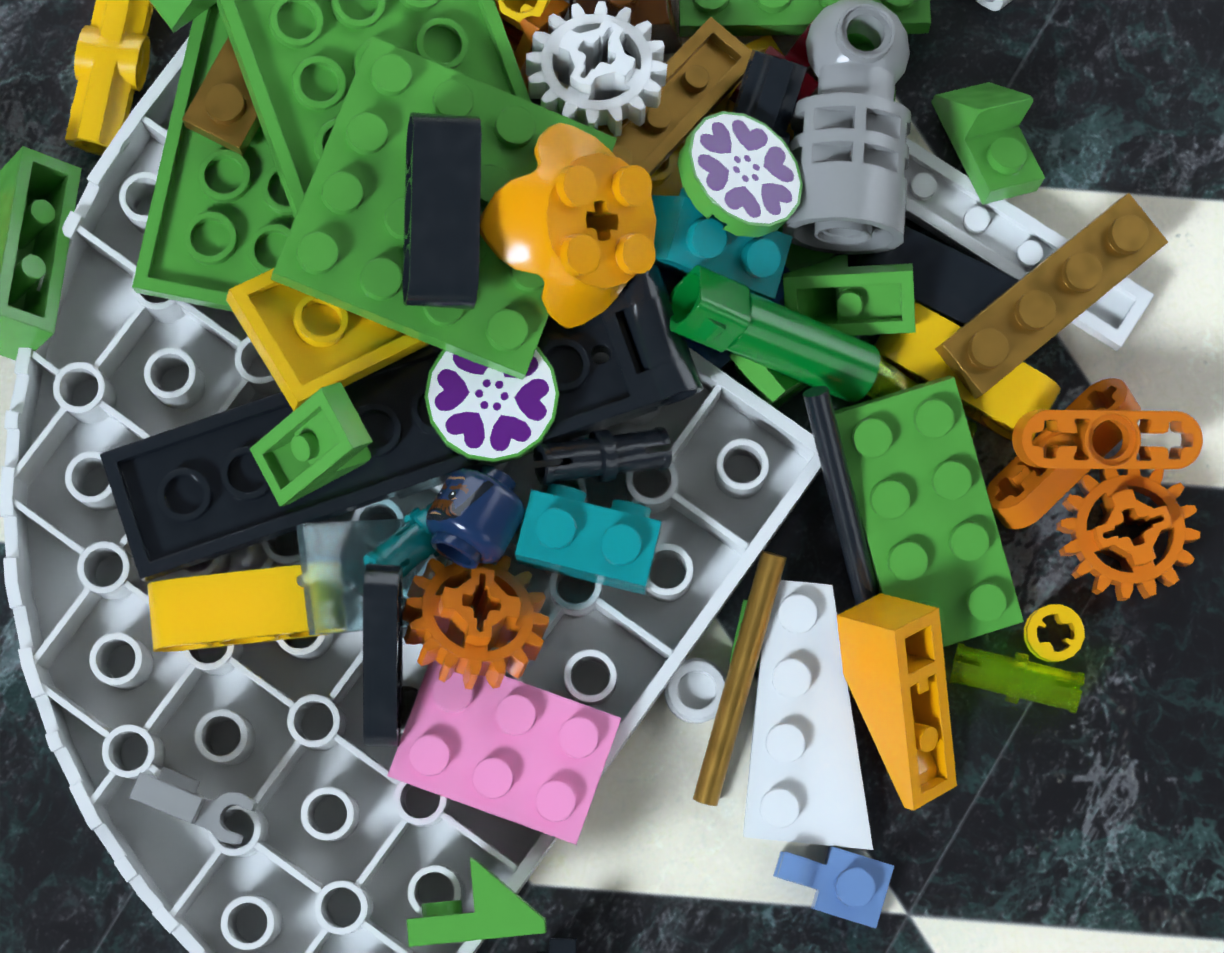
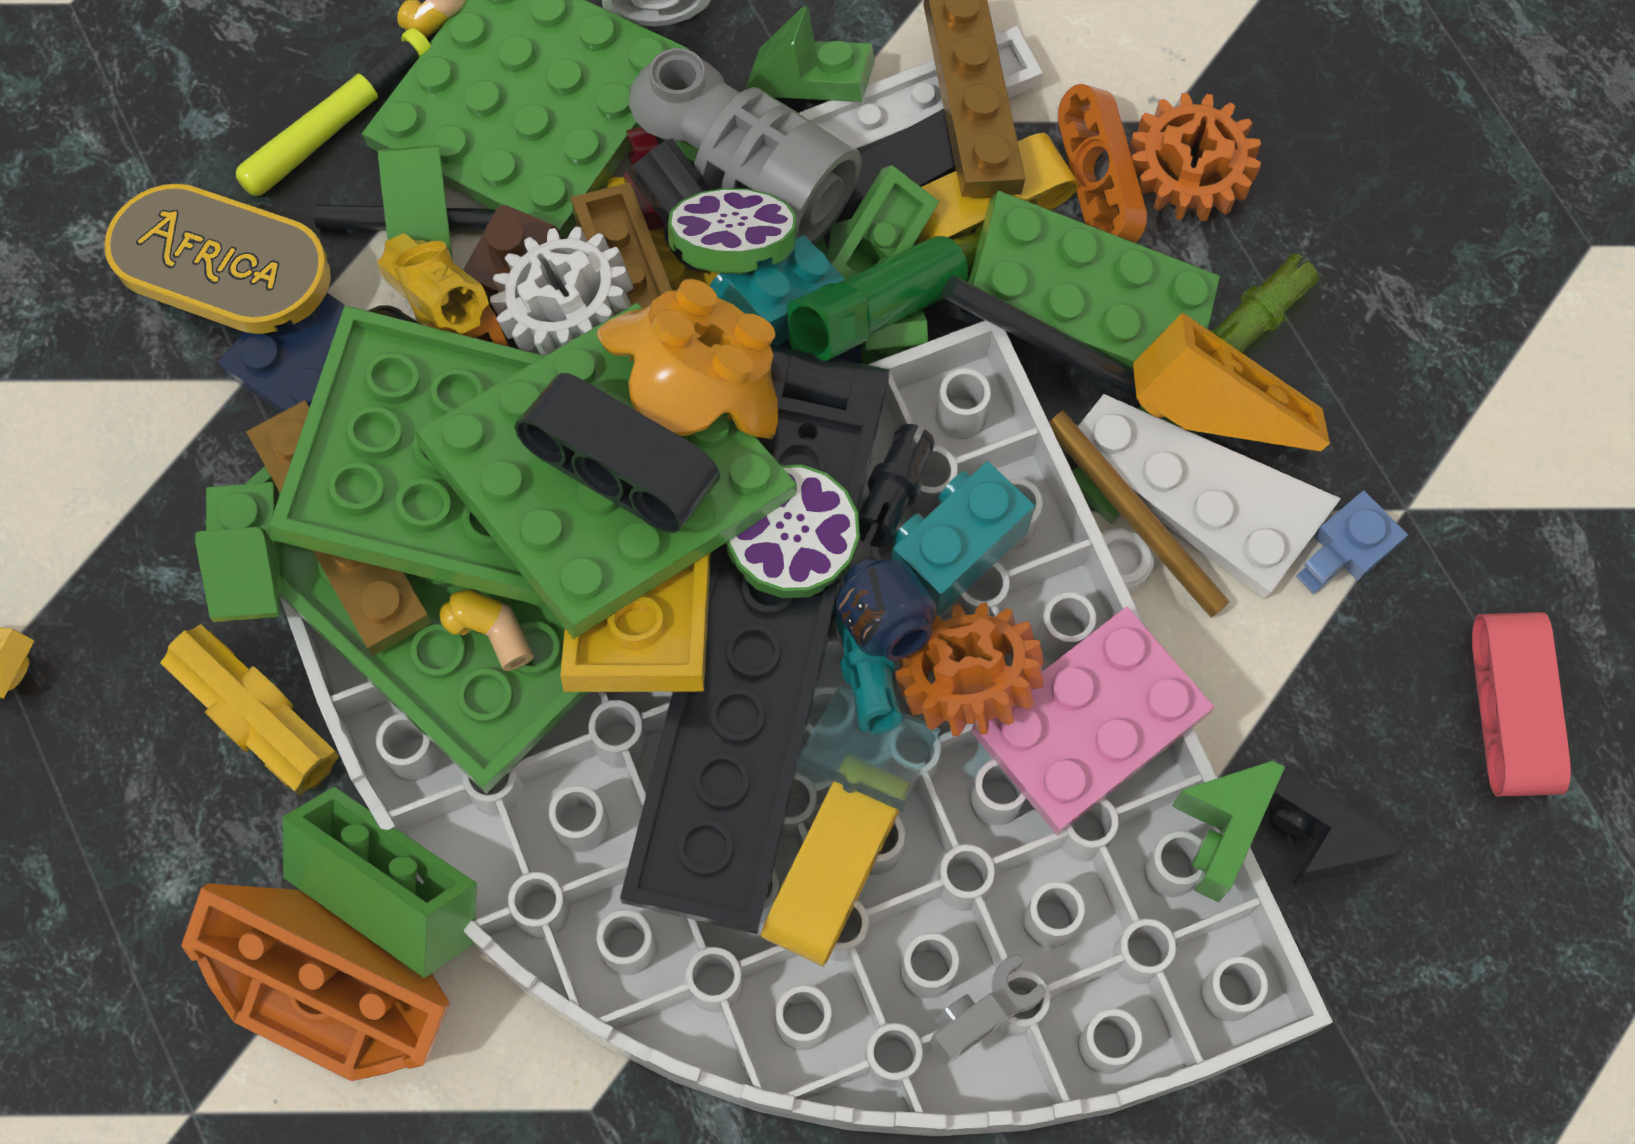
camera: 60 degrees left, 10 degrees down
bright green slope [250,382,373,507] -> none
black beam [363,564,403,747] -> none
orange beam [1012,409,1203,469] -> none
yellow bush [1023,604,1085,662] -> none
none -> arm [440,589,534,671]

